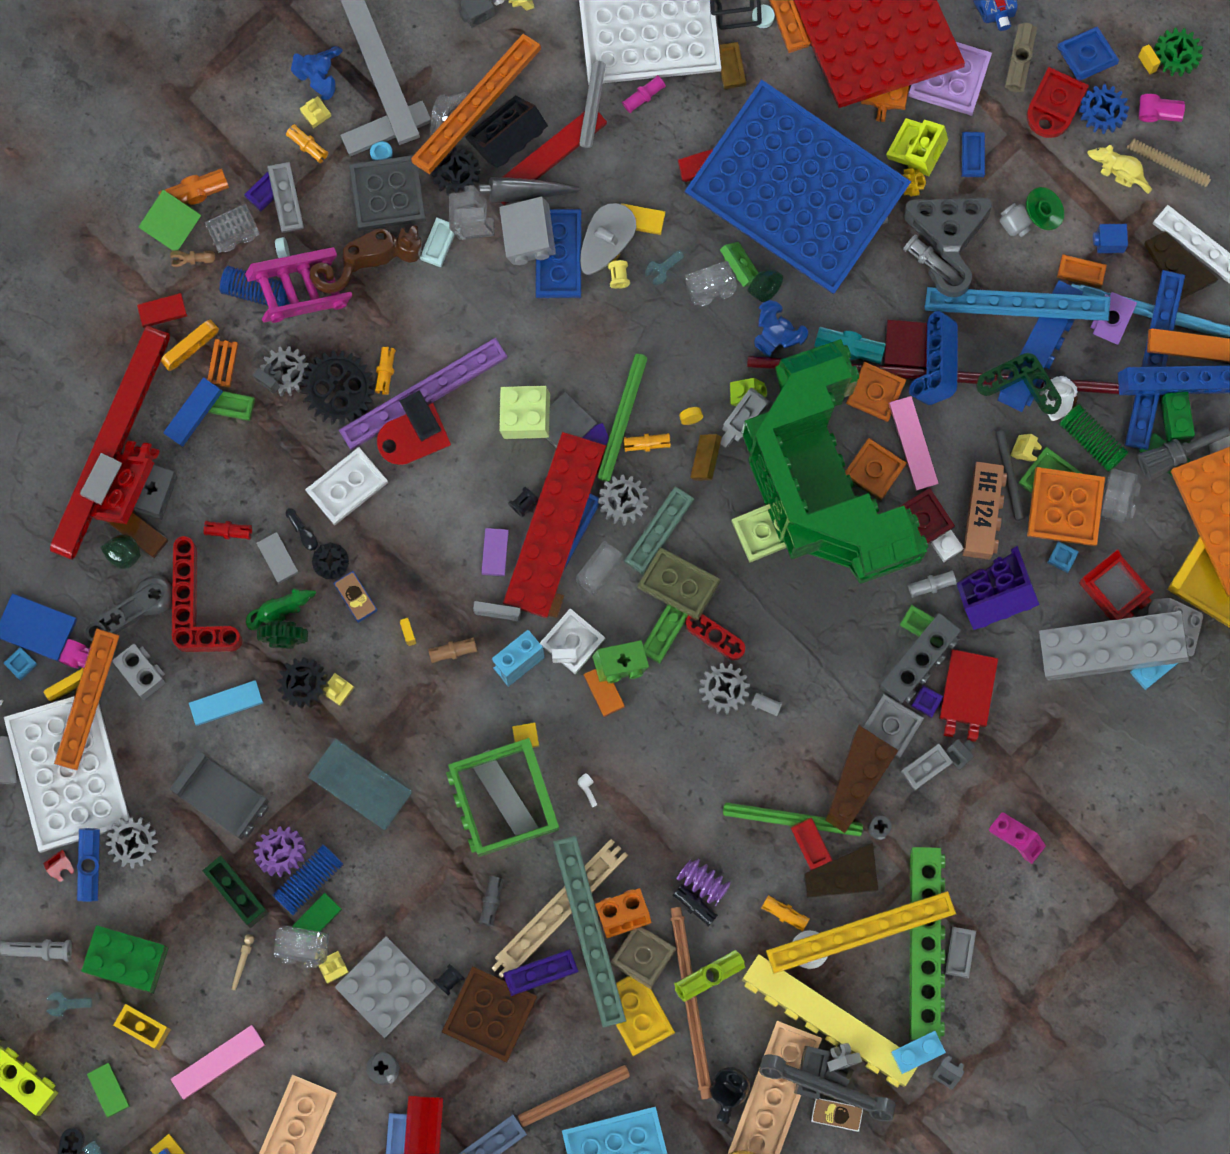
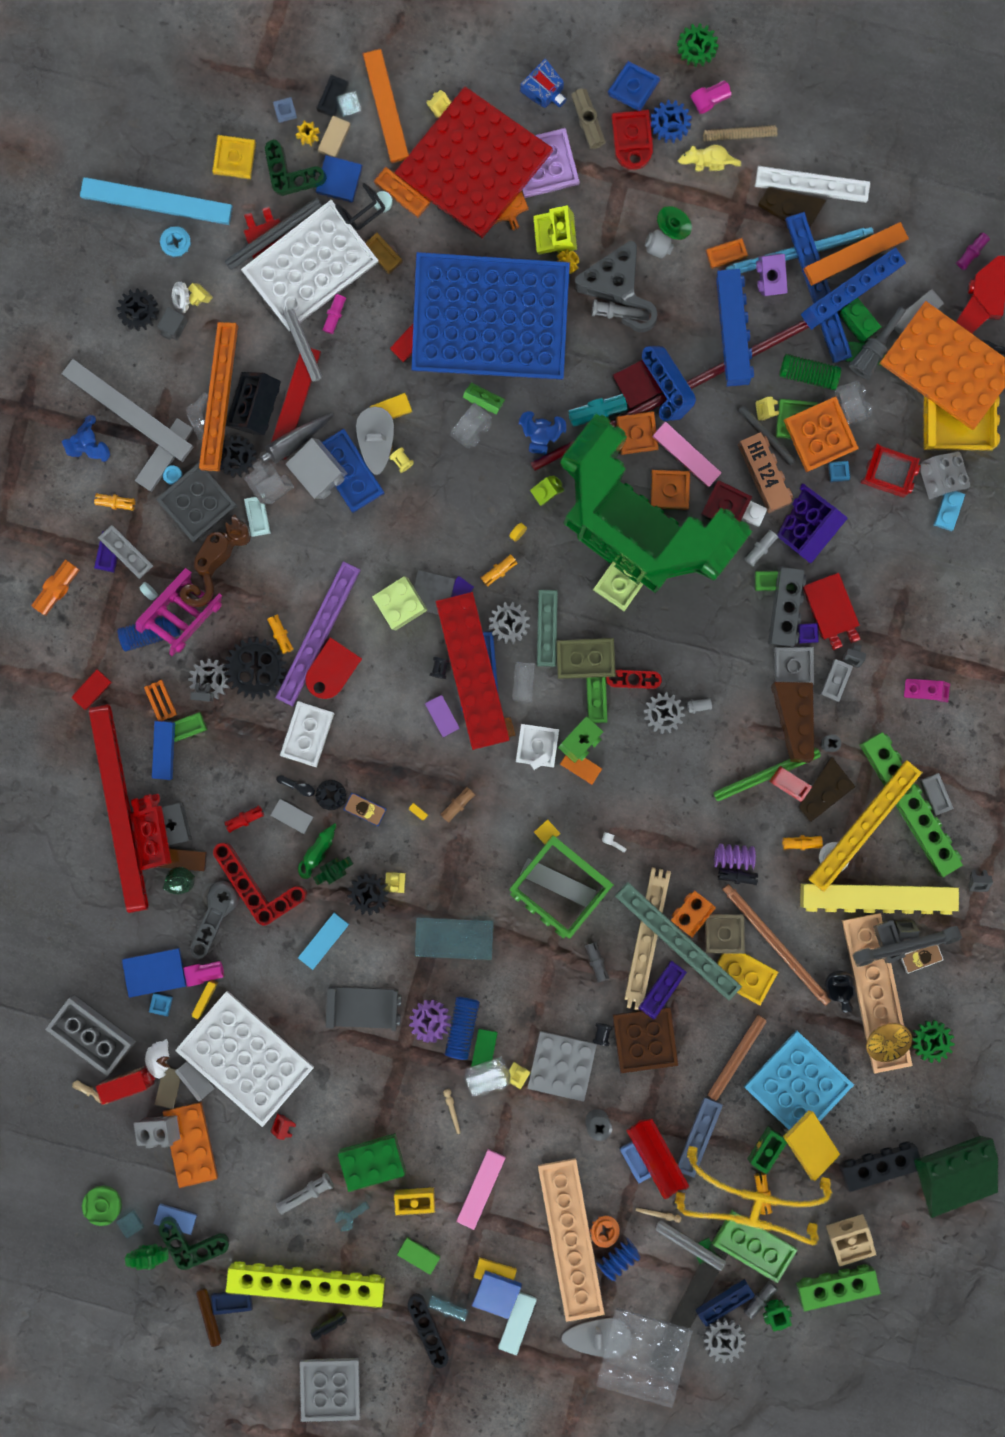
camera: 35 degrees left, 10 degrees up
orange tile [54,629,119,771] -> none
blue piece [77,828,100,902] -> none
light grey tile [80,453,122,505] -> none
light grey gear [106,816,158,869] -> none
light grey brick [112,644,166,700] -> none
bright green tile [138,189,201,251] -> none
light orange beam [161,320,219,371] -> none
medium nougat piece [170,251,215,267] -> none
dark green brick [202,855,269,928] -> none
clear brick [204,204,259,253] -> none
light yellow tile [300,96,331,129] -> none
black tile [399,390,441,442] -> none
light grey tile [473,601,521,621] -> none
medium azure panel [492,630,544,687] -> none
bright green axle [597,354,647,482] -> none
clear light blue bar [645,250,684,285] -> none
lime piece [674,950,745,1002] -> none
pearl gold tile [690,434,722,481] -> none
light grey hinge [720,388,770,448] -> none
clear green hat [747,269,784,302] -> none
light grey tile [827,1043,862,1072] -> none
medium azure plate [891,1031,946,1074] -> none
dark azure tile [925,287,1111,321] -> none
blue tile [961,132,985,177] -> none
dark green beam [976,353,1062,414] -> none
light grey brick [1039,611,1189,681] -> none
white hair [1040,376,1078,421] -> none
blue brick [1093,224,1128,253] -> none
yellow tile [1138,44,1161,74] -> none

